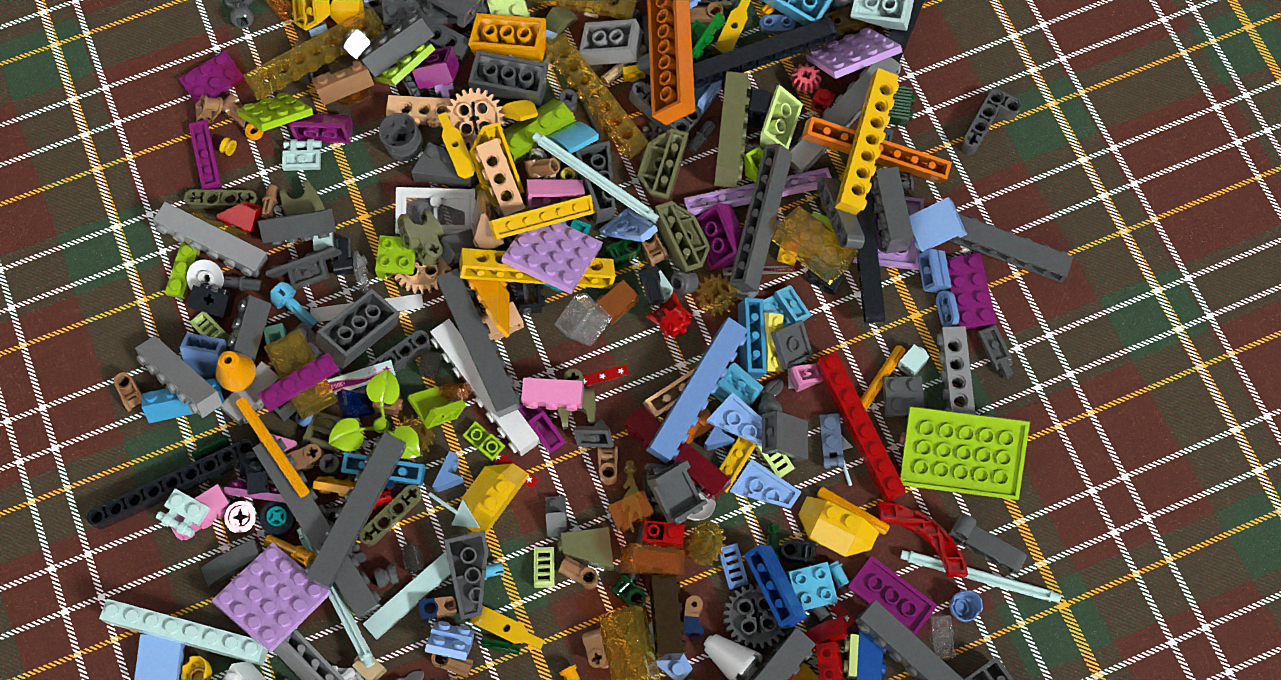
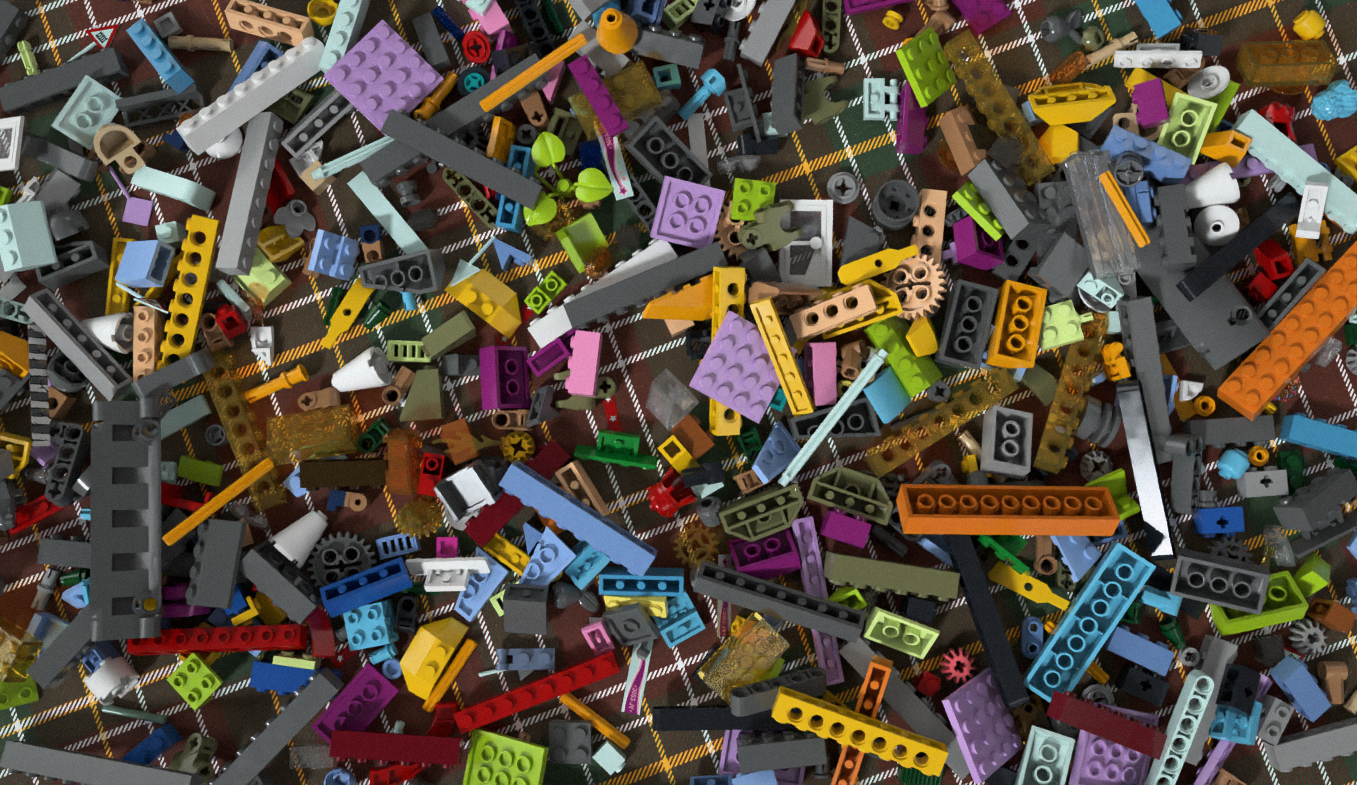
camera: 90 degrees right, 15 degrees up
none -> dark red brick [329,729,464,769]
none -> white cone [331,346,393,392]
none -> dark green cone [362,299,392,330]
none -> medium blue tile [382,657,403,680]
none -> white bracket [405,556,491,592]
none -> olive slope [421,310,476,360]
none -> clear blue axle [432,6,465,41]
none -> dark pink plate [436,537,459,558]
none -> magenta slope [479,345,531,410]
none -> yellow gear [502,431,535,463]
none -> green bracket [574,429,658,470]
none -> sticker [621,640,653,715]
none -> dark grey hand [636,641,650,660]
none -> lavender plate [650,176,726,249]
none -> yellow slope [657,435,700,477]
none -> magenta brick [818,508,872,549]
none -> light grey gear [827,172,860,205]

